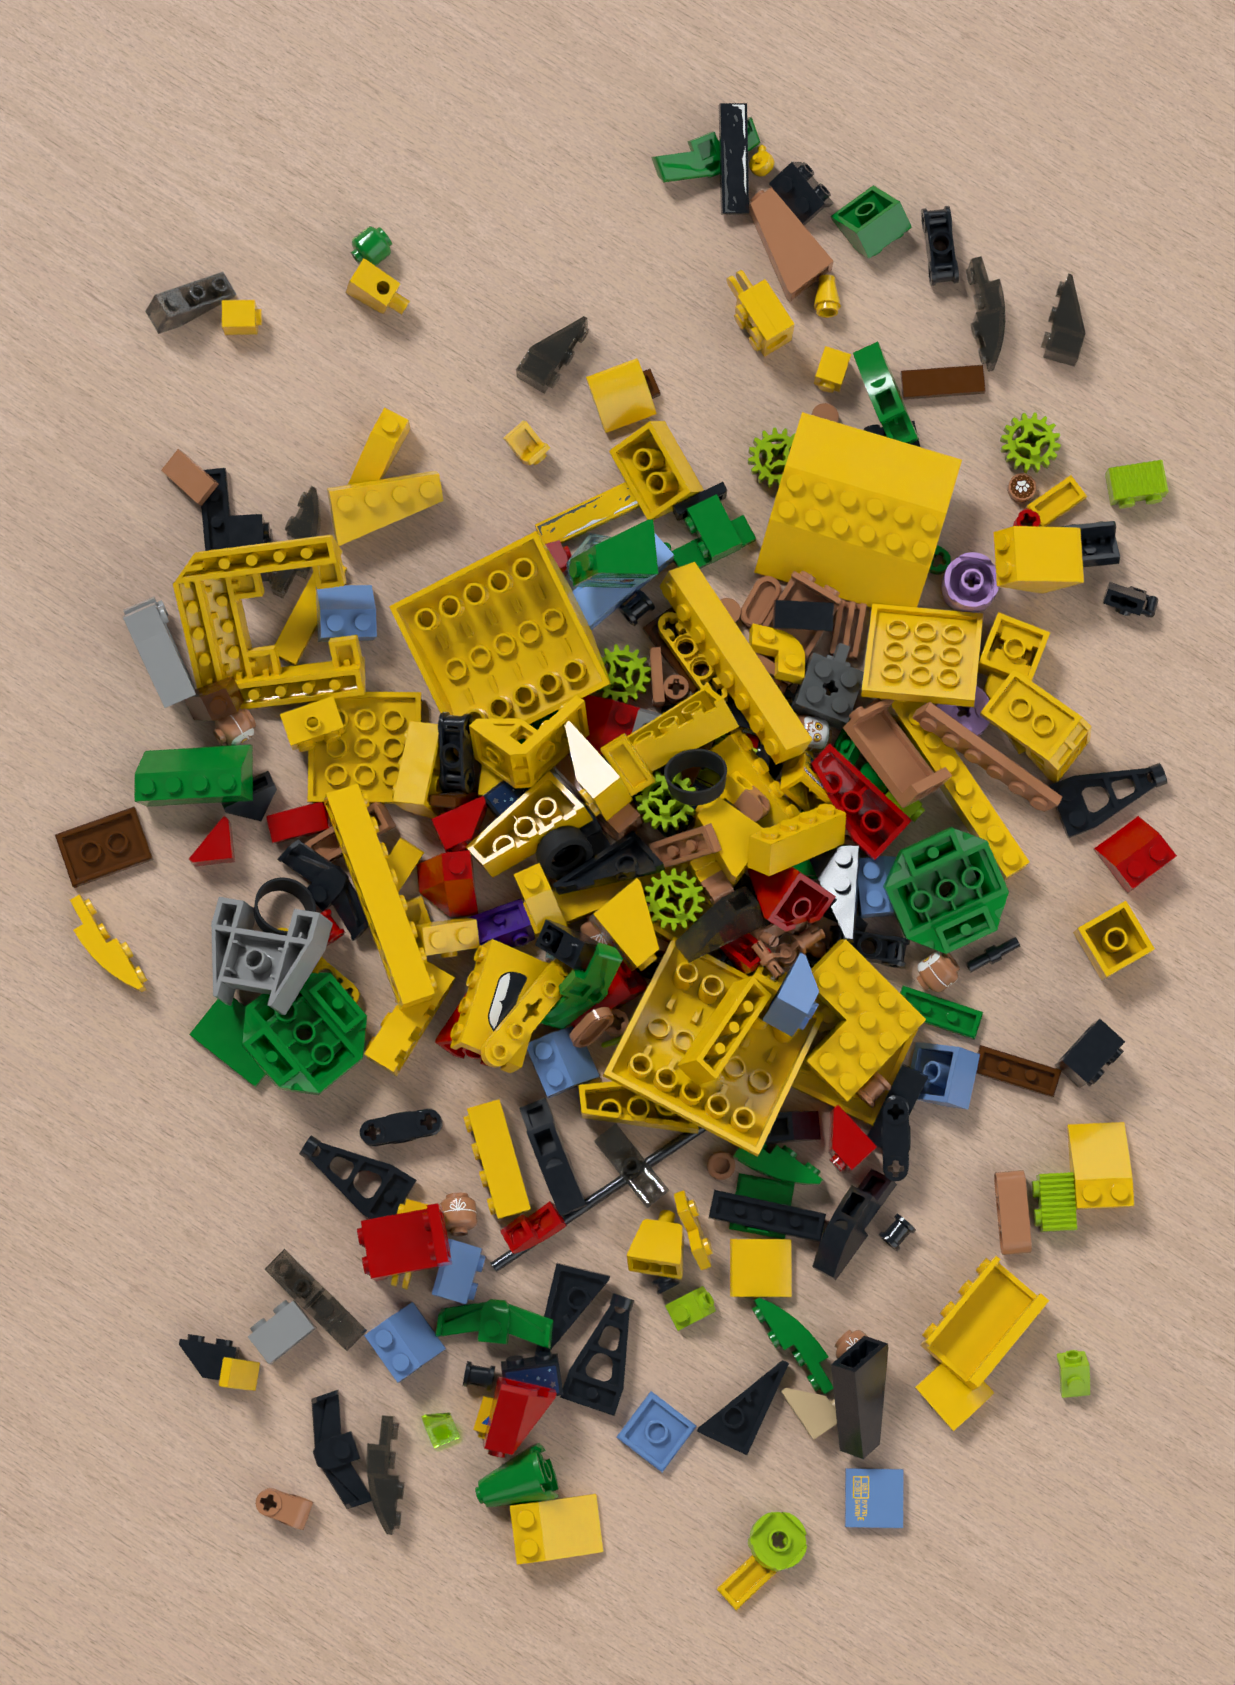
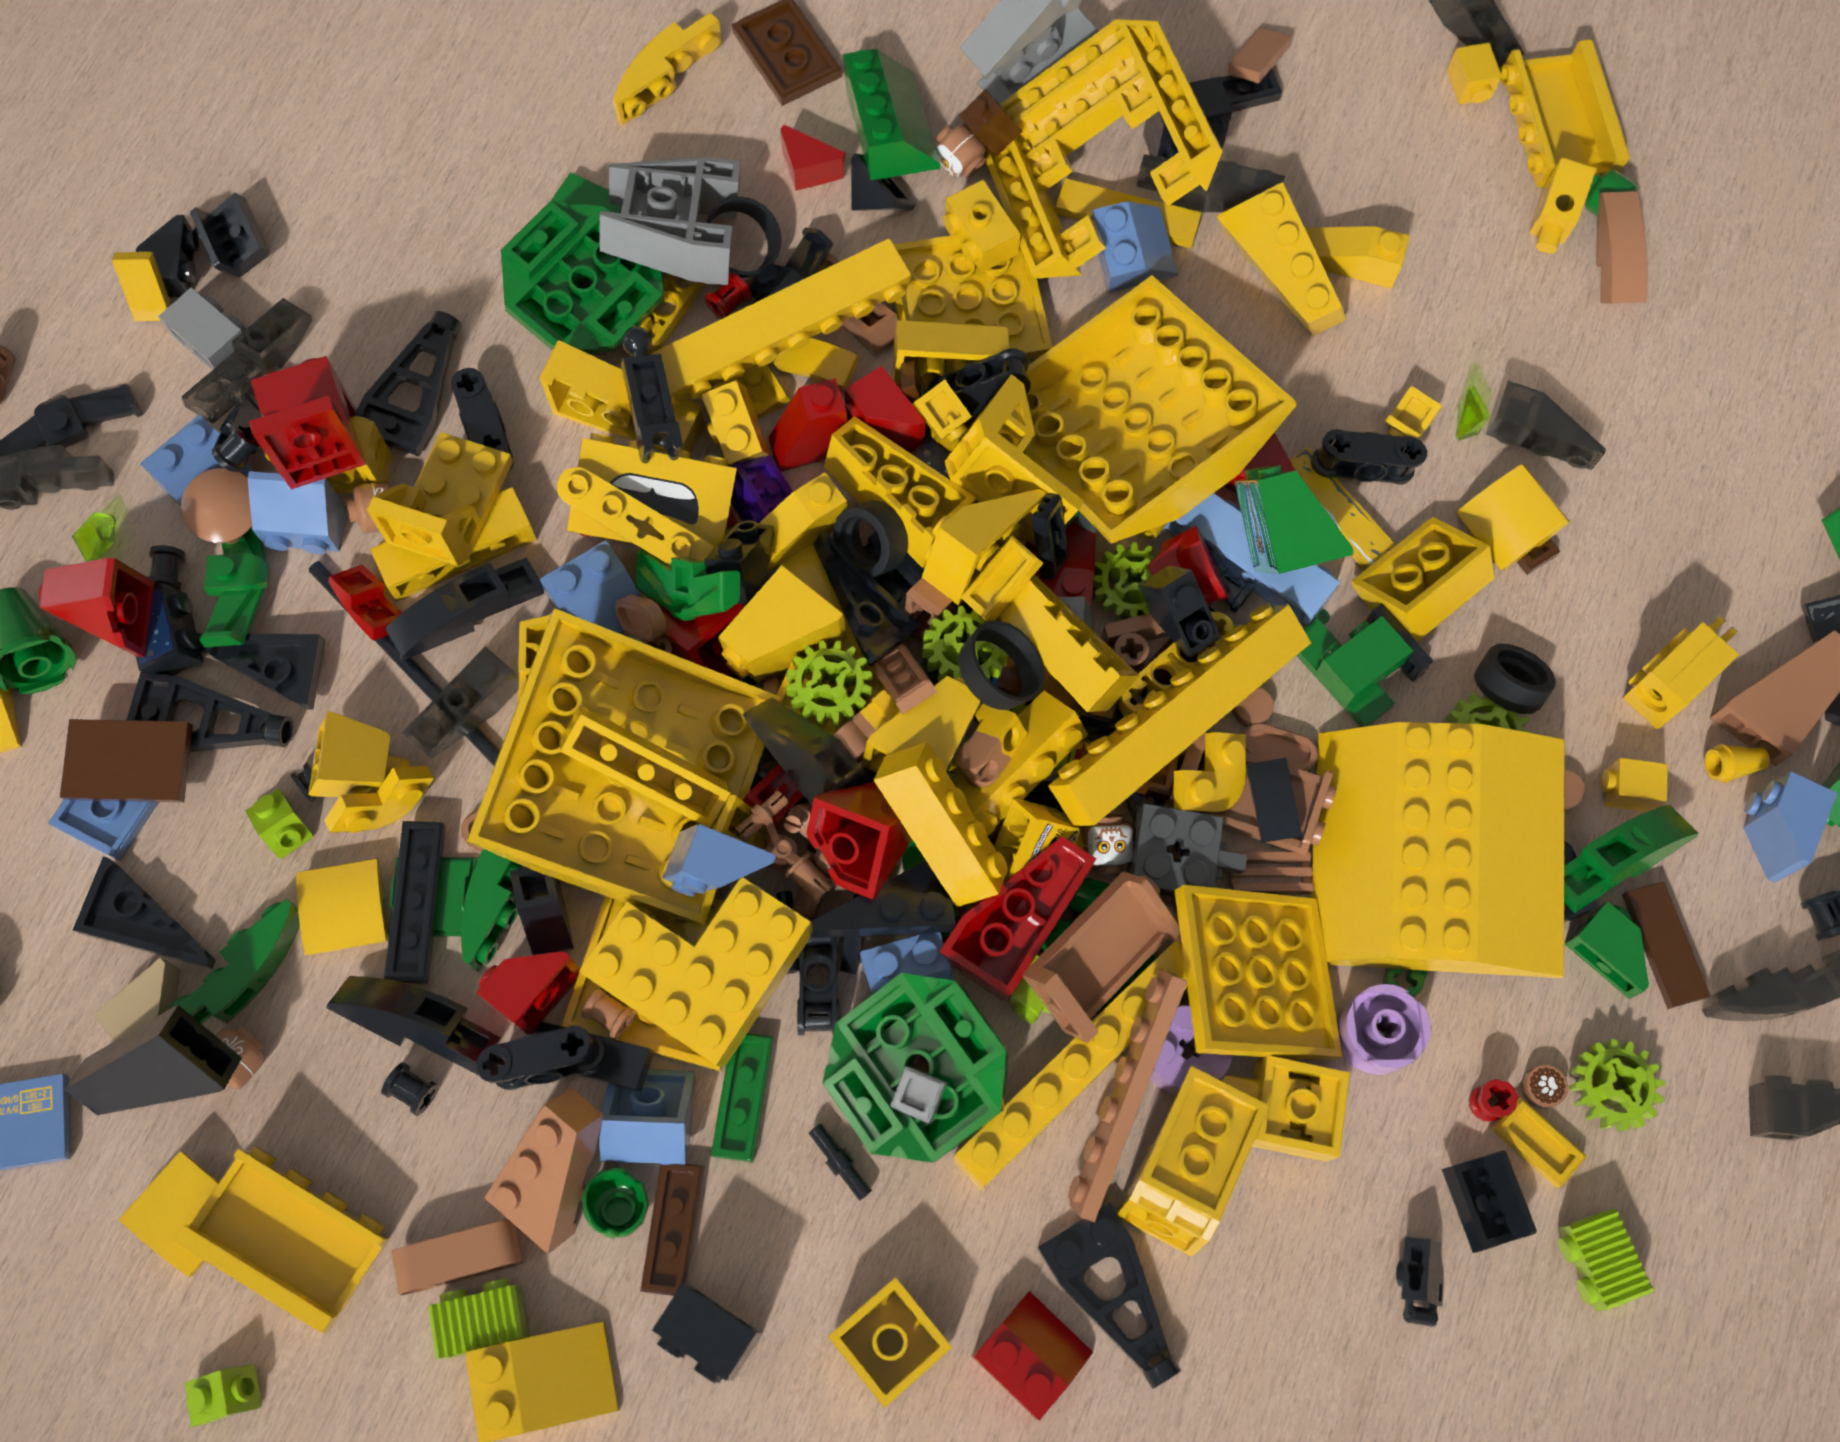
camera: 80 degrees right, 10 degrees down
red slope [266,802,331,844] -> none
nougat head [917,951,960,993] -> none
yellow slope [993,526,1084,594] -> none
none -> reddish brown tile [59,719,193,803]
none -> nougat dish [181,468,252,544]
none -> black bracket [190,193,270,278]
none -> black piece [212,388,262,472]
none -> yellow bracket [367,432,513,566]
none -> nougat wedge [485,1088,603,1254]
none -> green hair [582,1167,649,1239]
none -> black plate [621,326,683,464]
none -> light grey tile [890,1066,948,1123]
none -> yellow bracket [913,380,972,443]
none -> black tile [1031,493,1069,580]
none -> black slope [1138,566,1222,658]
none -> red slope [1148,526,1229,606]
none -> black piece [1311,429,1428,485]
none -> clear neon green slope [1455,386,1490,441]
none -> black tyre [1474,644,1556,714]
none -> yellow panel [1500,39,1630,188]
none -> green slope [1565,901,1649,999]
none -> nougat slope [1596,191,1648,304]
none -> medium blue slope [1743,771,1838,883]

